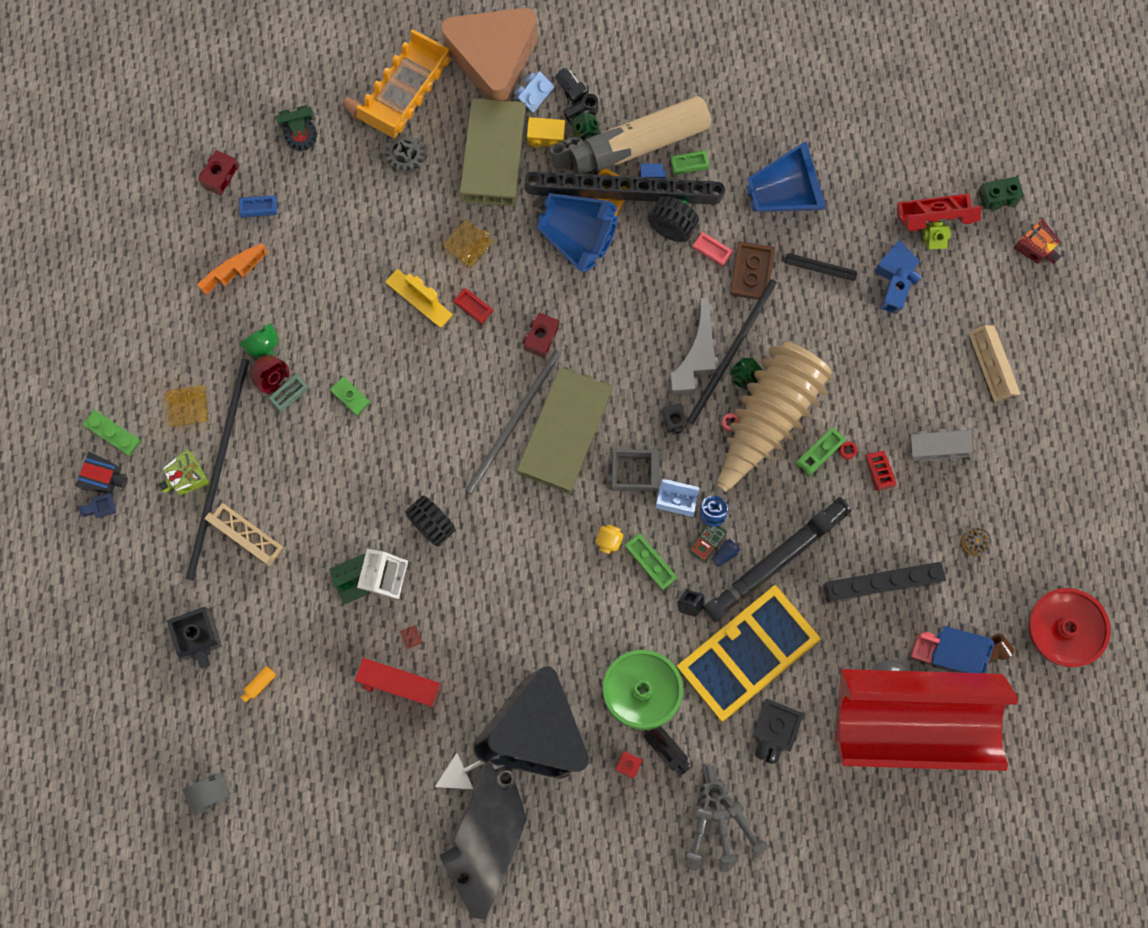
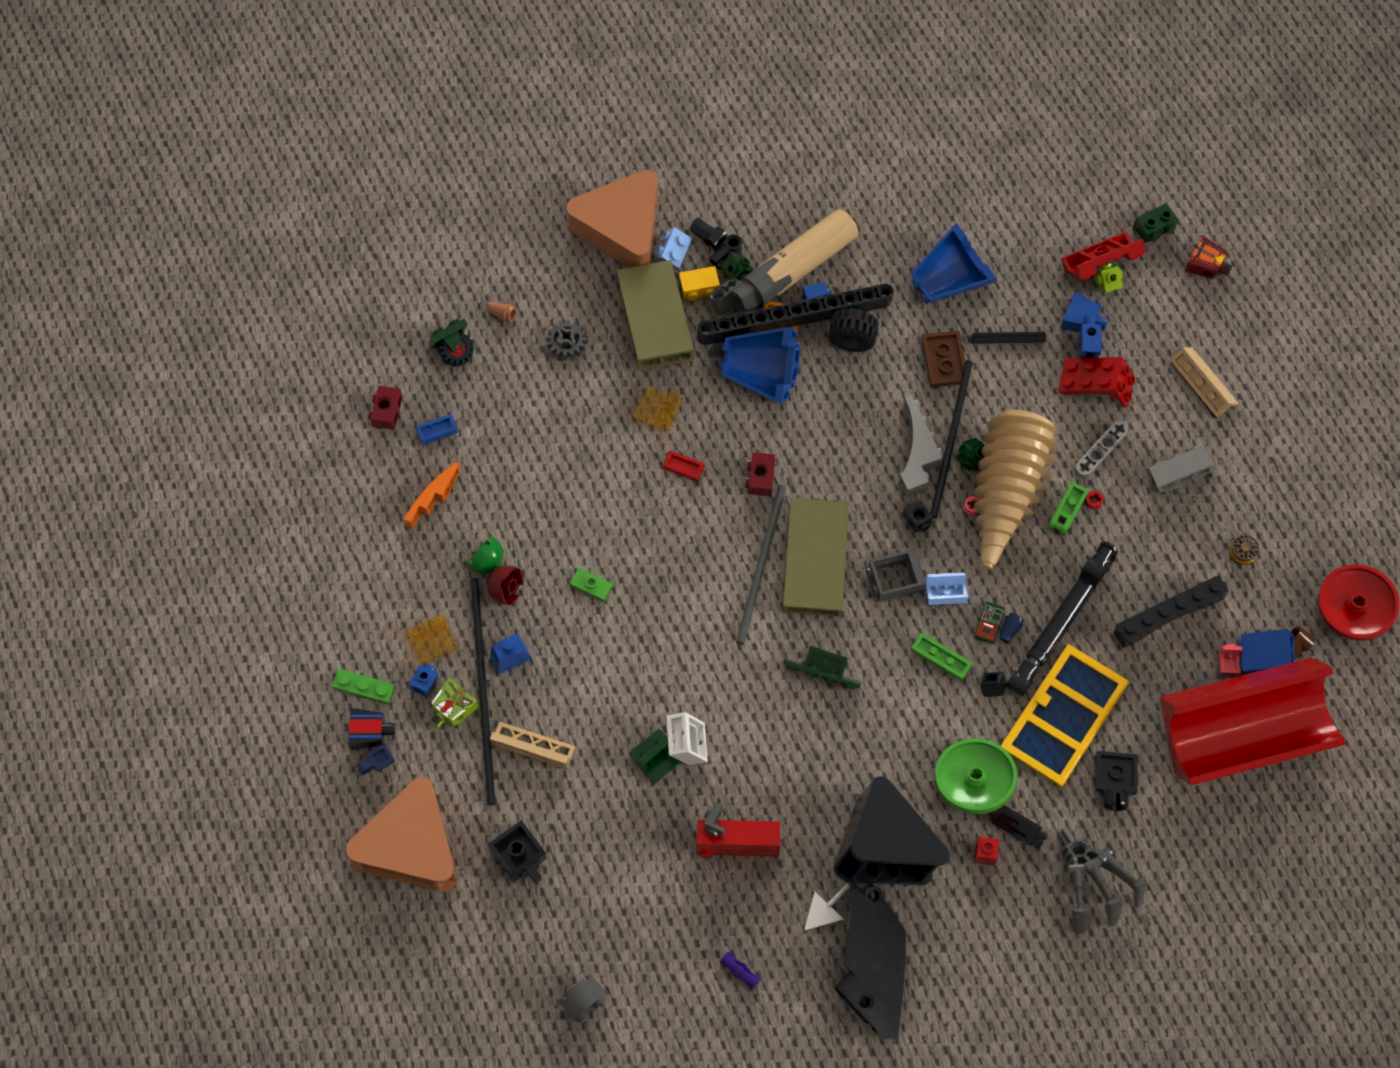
camera: 15 degrees left, 10 degrees down
light orange cylinder [241,666,276,702] -> none
sand green tile [268,373,309,412] -> none
light orange window [356,29,451,139] -> none
yellow bracket [386,269,453,328] -> none
clear red piece [400,625,423,649] -> none
black tyre [405,495,456,547] -> none
yellow head [595,524,623,554] -> none
bright green plate [670,150,710,175] -> none
coral tile [692,232,733,267] -> none
blue wheel [700,496,728,527] -> none
red slope [865,450,897,491] -> none
none -> nougat brick [346,777,457,892]
none -> blue brick [409,664,439,697]
none -> blue torso [490,634,532,675]
none -> dark grey bracket [704,802,725,838]
none -> dark purple pin [720,952,761,989]
none -> dark green bracket [783,645,862,690]
none -> red bracket [1058,357,1135,408]
none -> light grey beam [1075,421,1128,478]

